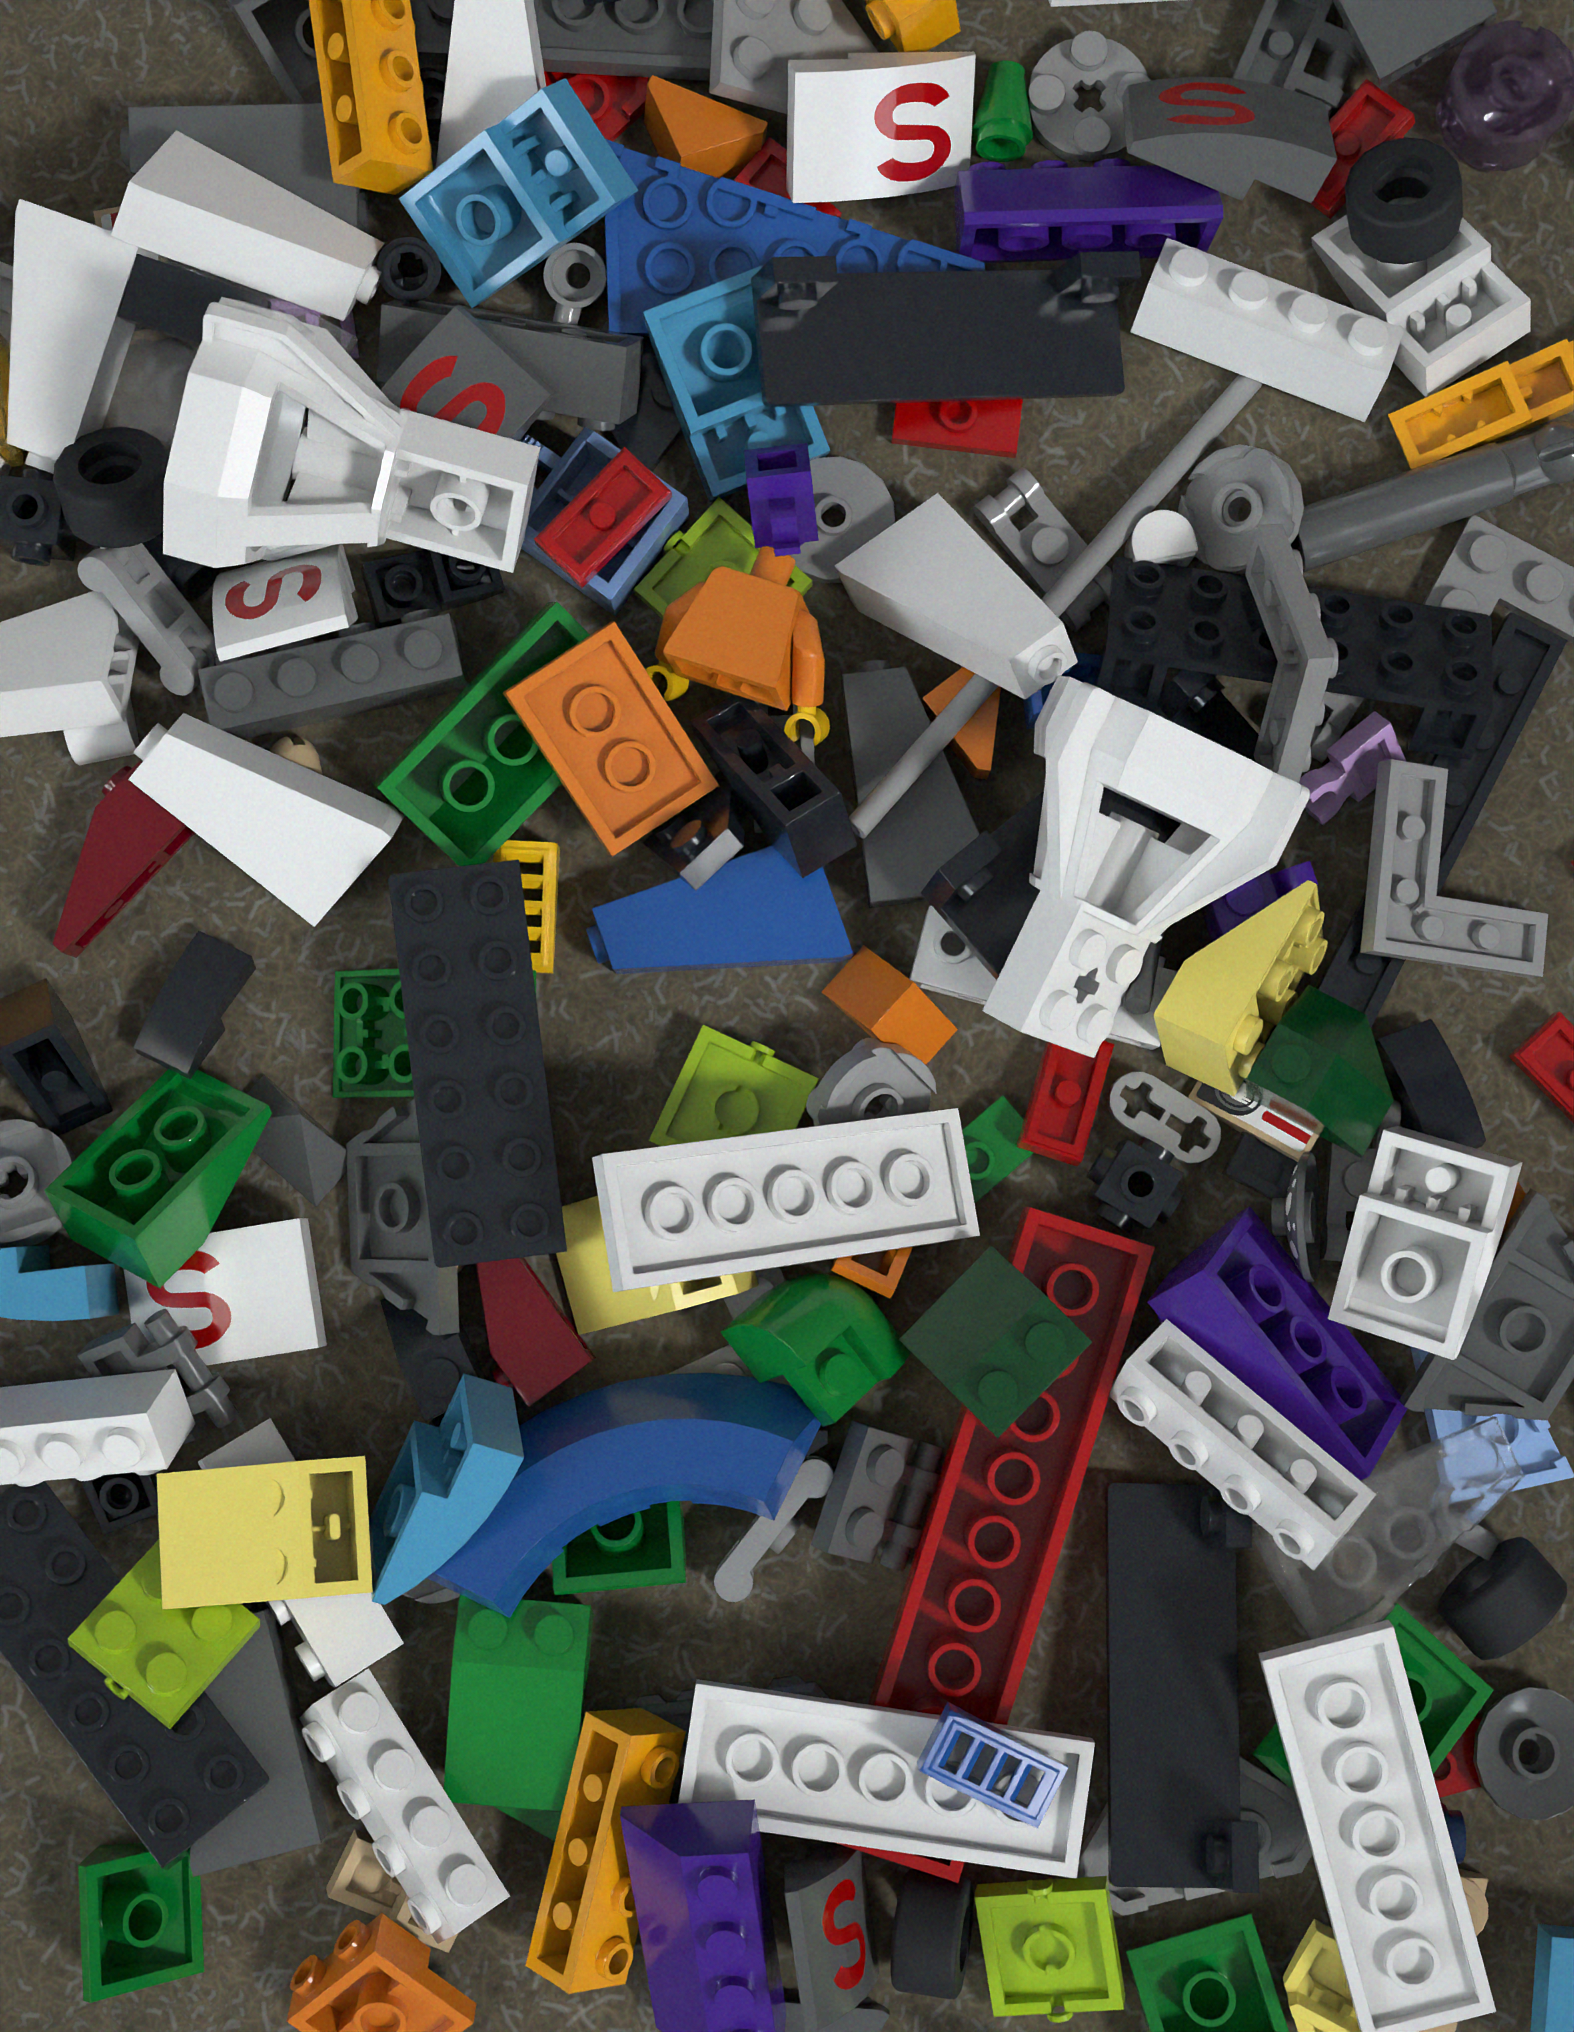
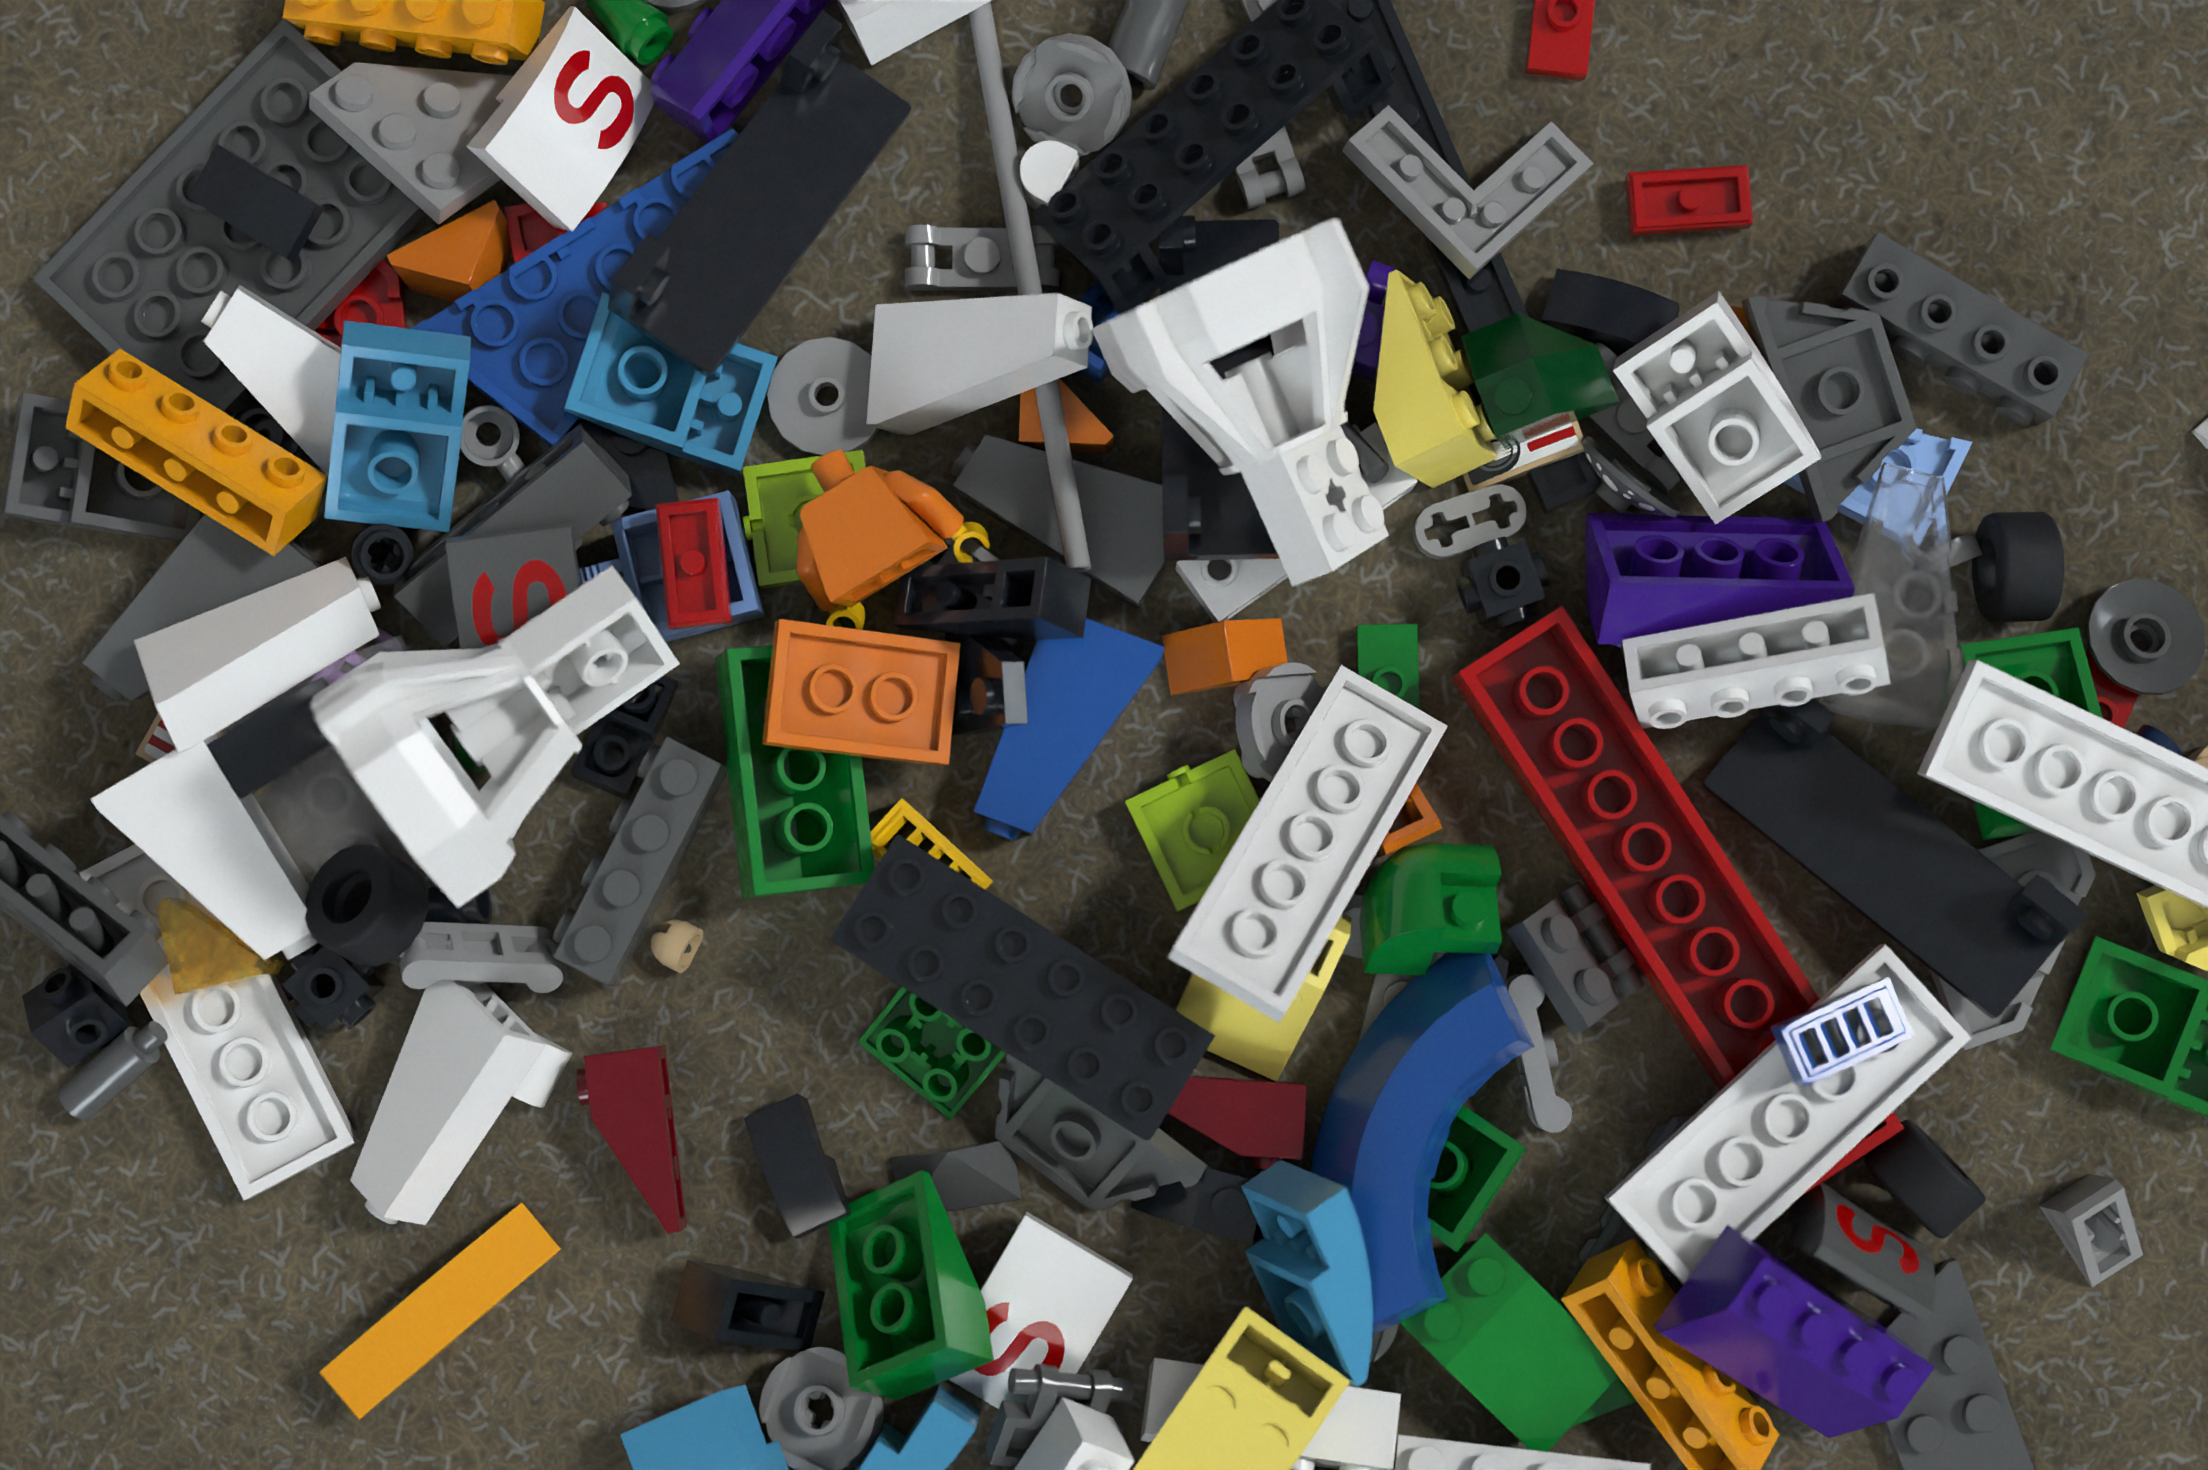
camera: 50 degrees left, 0 degrees up
white slope [128,713,405,927] -> none
white slope [212,544,358,661] -> none
dark purple brick [744,443,819,557] -> none
red plate [891,399,1023,458] -> none
dark green slope [899,1245,1092,1438] -> none
lime plate [974,1876,1125,2023] -> none
red plate [1016,1041,1114,1167] -> none
light grey plate [1245,524,1338,783] -> none
lavender plate [1299,711,1406,825] -> none

